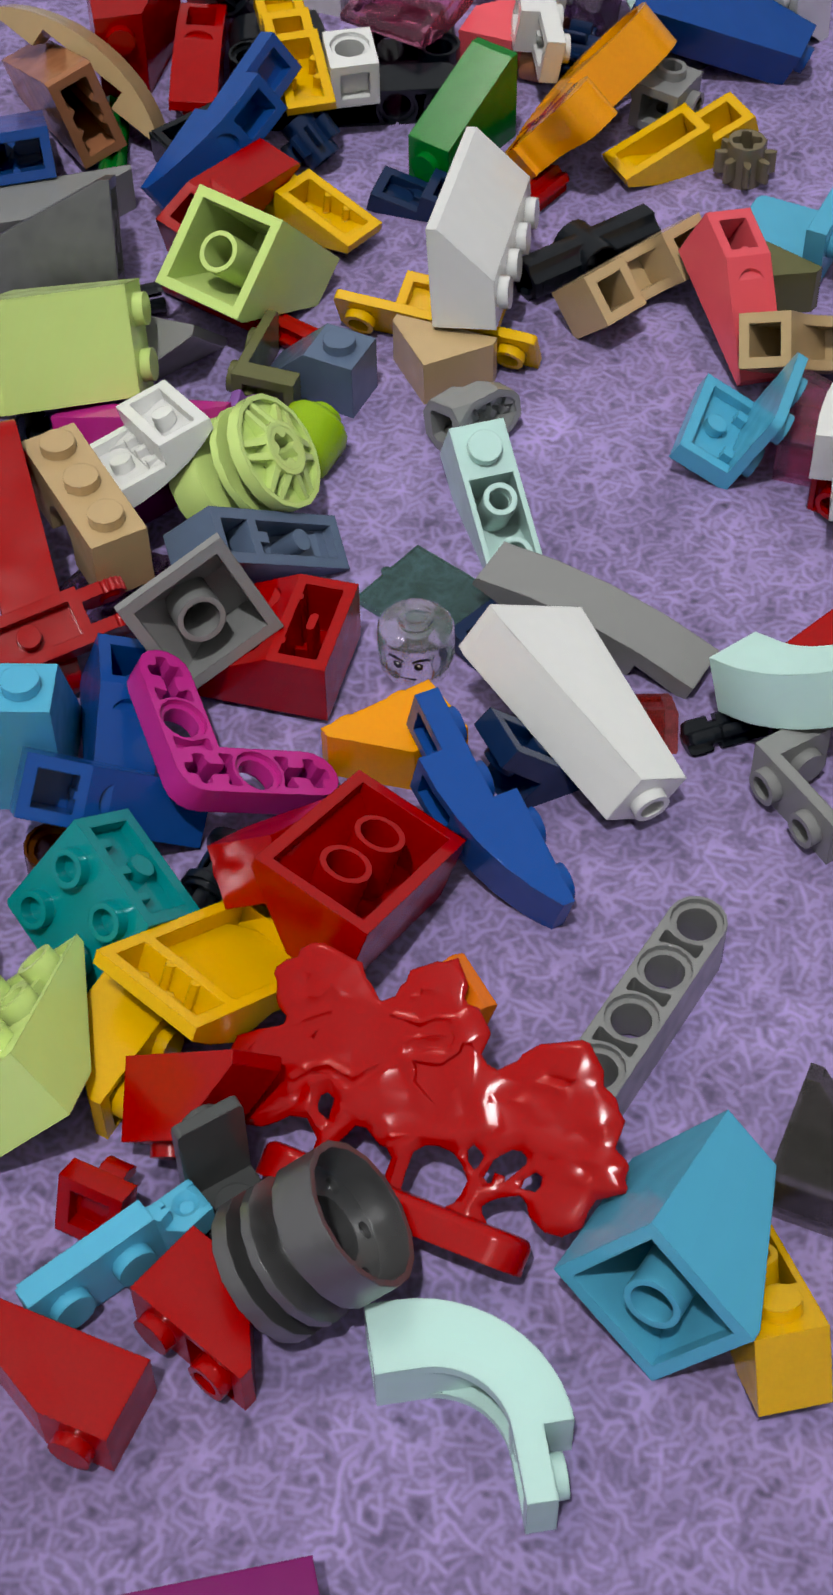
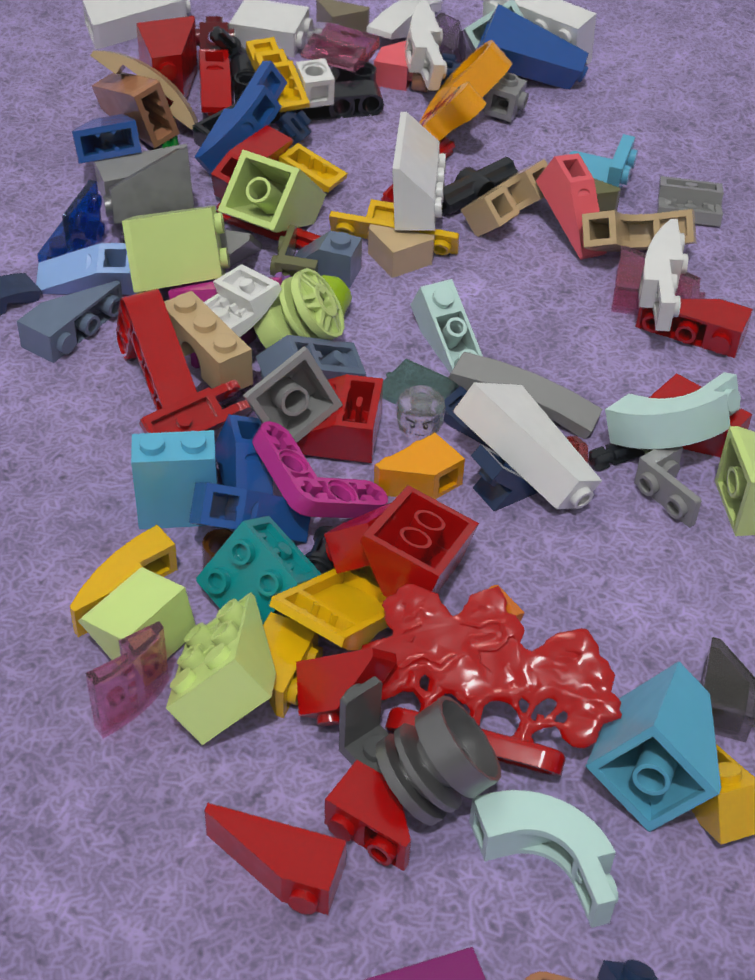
camera: 10 degrees left, 5 degrees down
medium azure hinge [14,1179,215,1328] -> none
red tile [55,1155,137,1240] -> none
dark blue slope [366,165,448,222] -> none
blue slope [406,687,575,929] -> none
green slope [408,37,518,182] -> none
light grey rock [423,381,521,451] -> none
light grey beam [541,896,728,1177] -> none
yellow slope [602,91,759,187] -> none
medium azure bracket [669,352,808,490] -> none
dark tan gear [713,129,777,190] -> none

